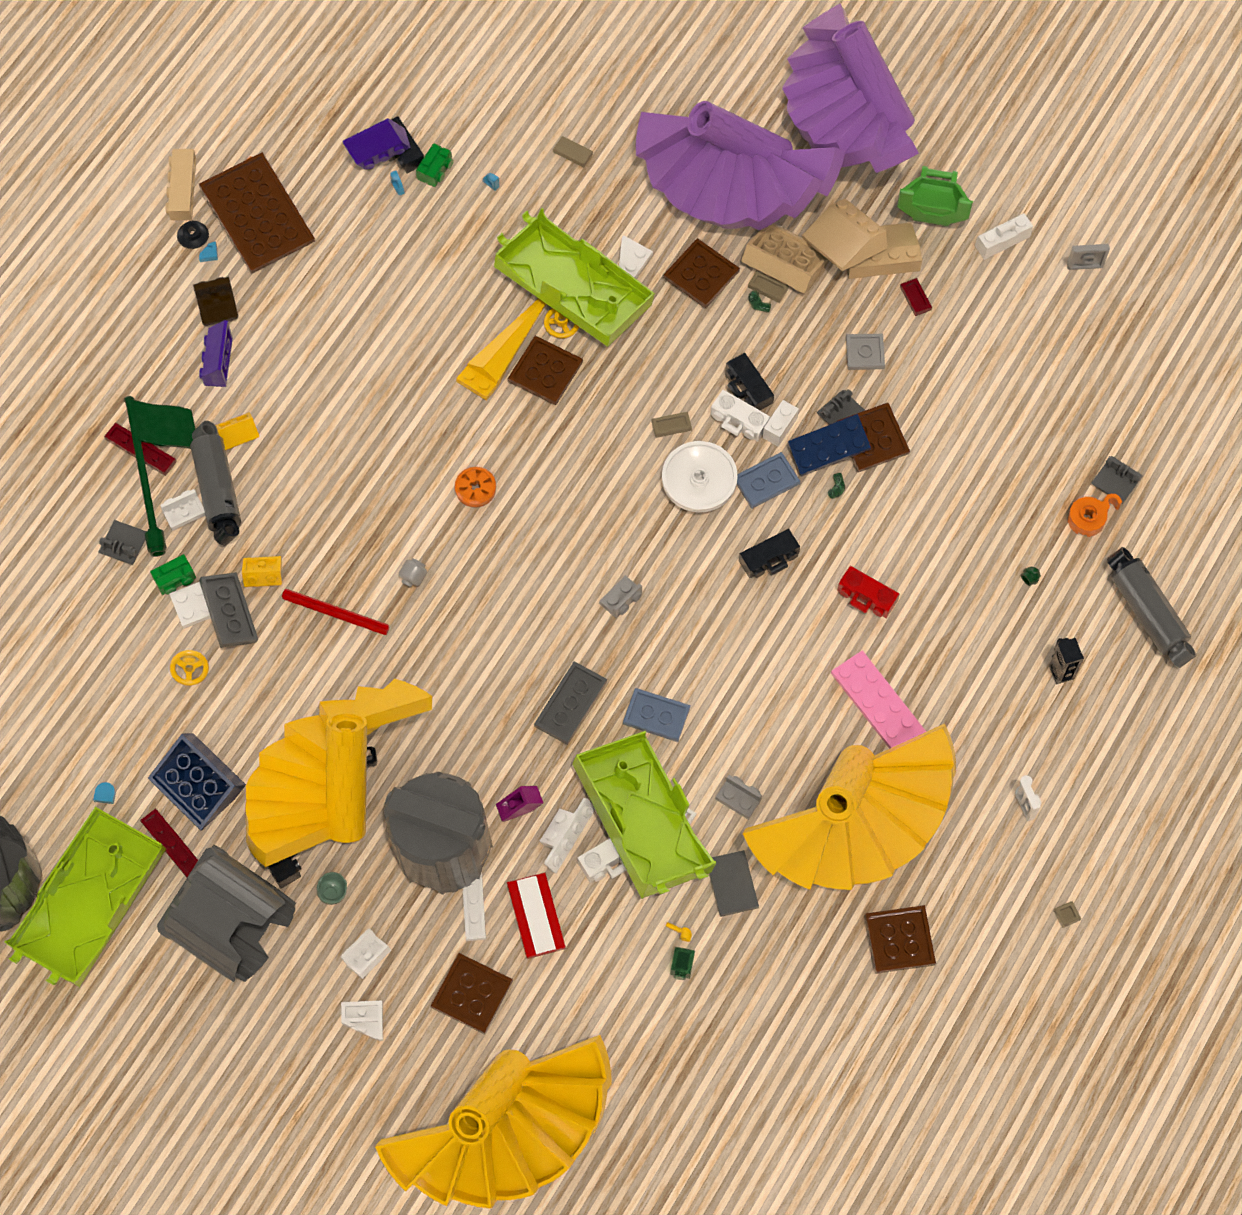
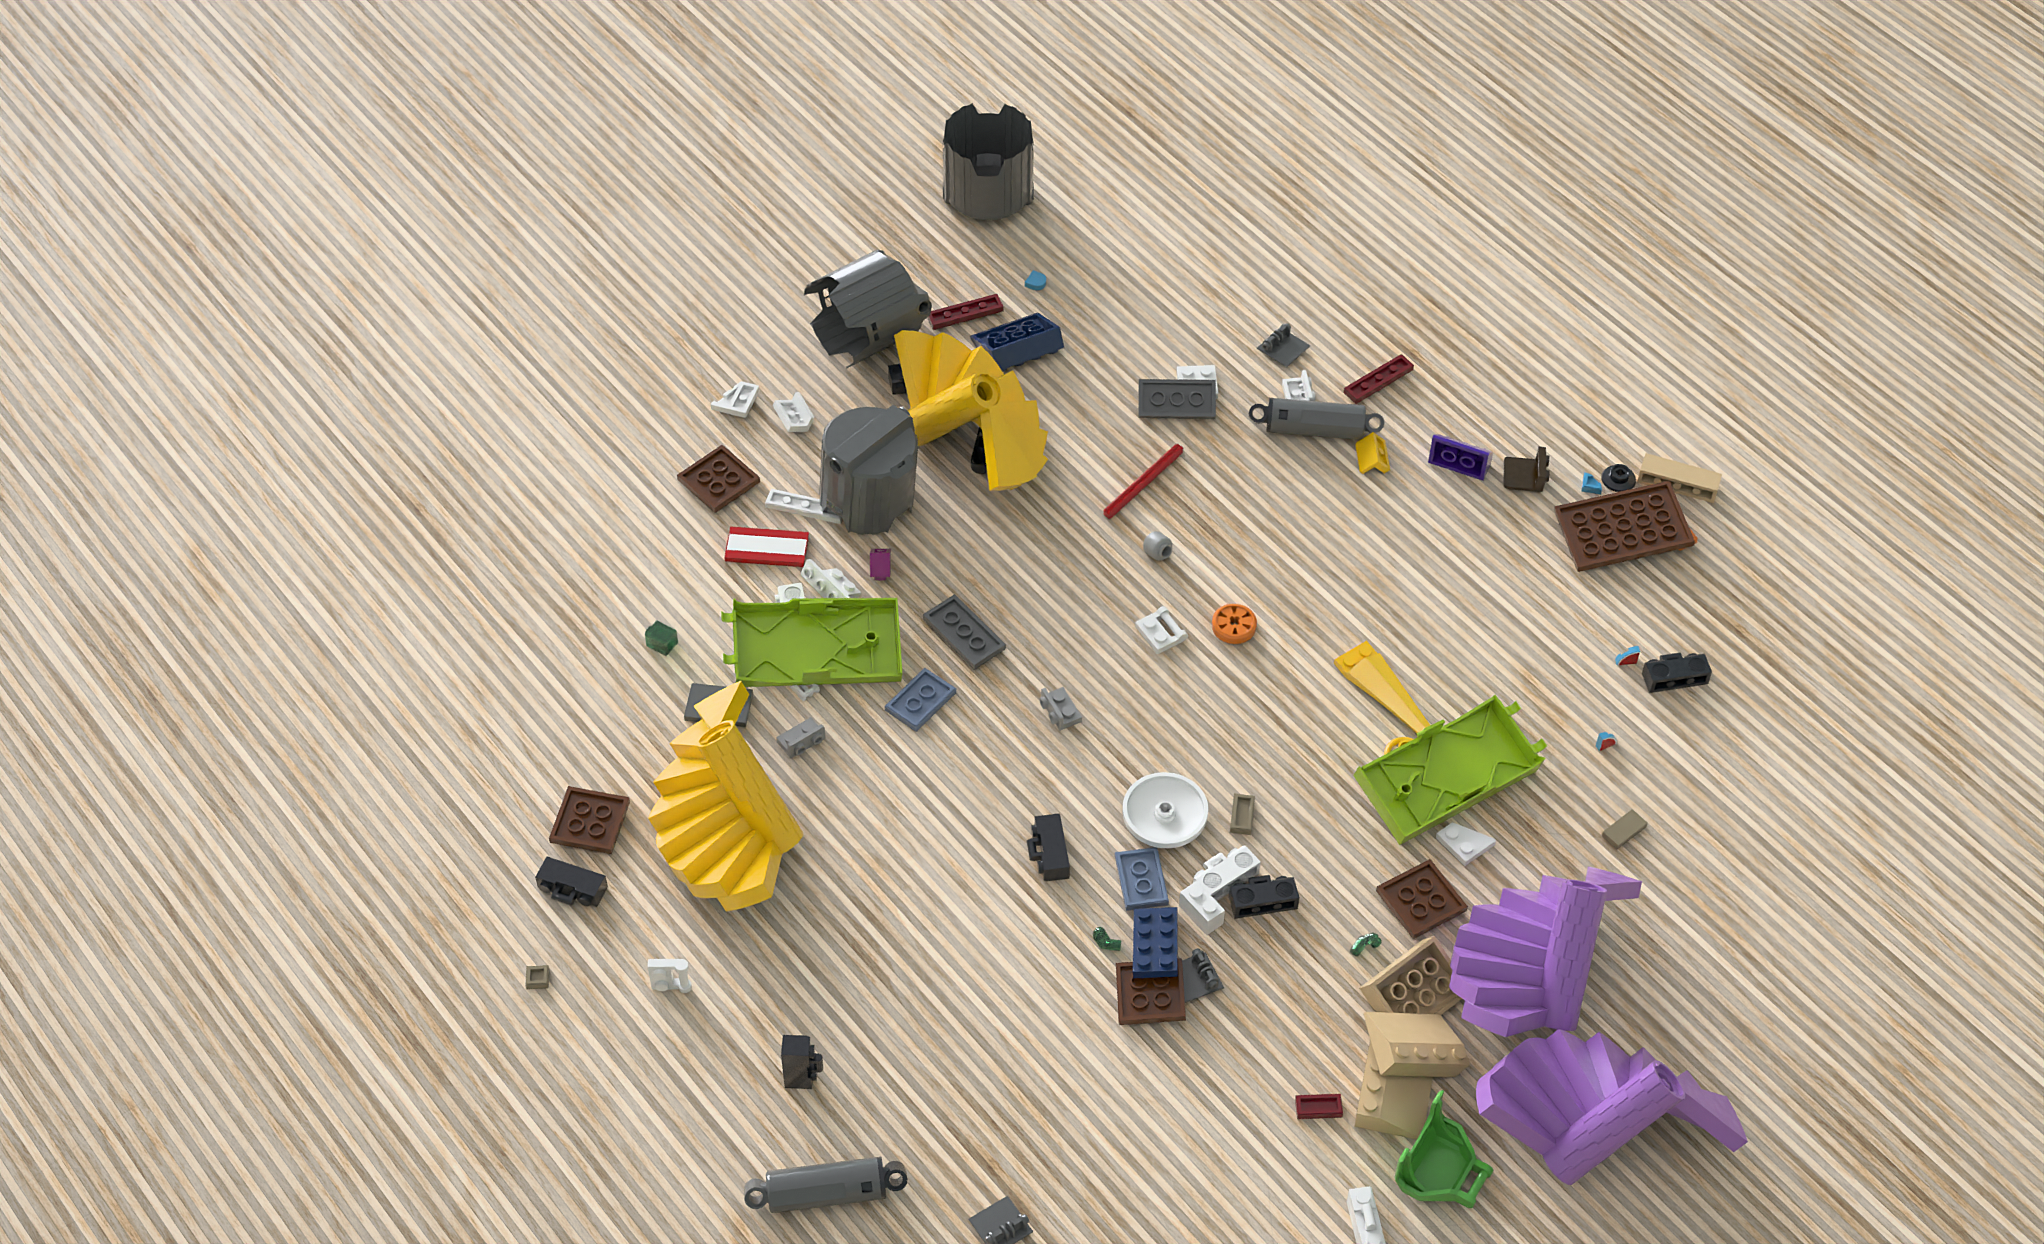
camera: 110 degrees right, 15 degrees down
lime piece [4,807,166,988] -> none
dark green flag [123,396,195,557] -> none
green brick [150,554,196,595] -> none
yellow piece [170,650,209,686] -> none
yellow bracket [242,556,282,587] -> none
sand green hair [317,872,347,905] -> none
dark purple slope [343,118,411,170] -> none
yellow piece [375,1035,612,1209] -> none
green brick [416,143,453,187] -> none
reddish brown plate [508,335,583,405] -> none
yellow hand [666,922,692,942] -> none
dark tan tile [748,271,789,303] -> none
bright pink plate [831,650,957,771] -> none
red piece [837,565,900,619] -> none
light grey tile [846,334,885,370] -> none
dark green plate [1021,566,1041,586] -> none
orange piece [1068,493,1122,537] -> none
none -> black piece [535,856,608,907]
none -> white plate [1135,606,1188,655]

